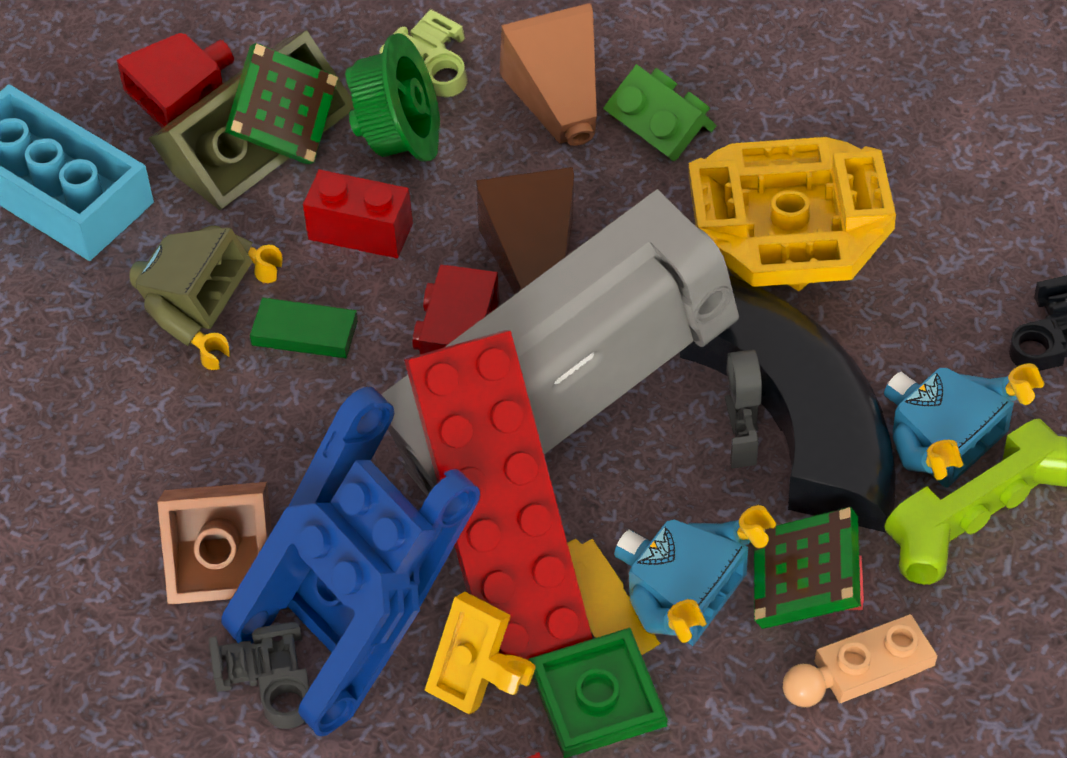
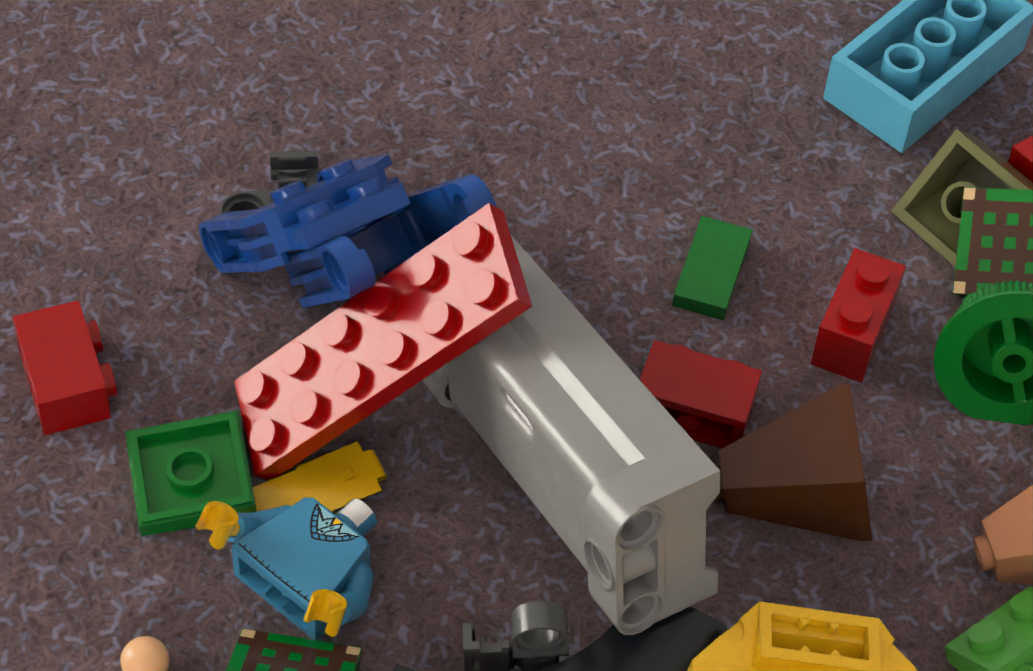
camera: 90 degrees right, 0 degrees up
olive torso [129,225,283,370] -> none
nougat slope [157,482,272,605] -> none
yellow plate [424,591,536,715] -> none

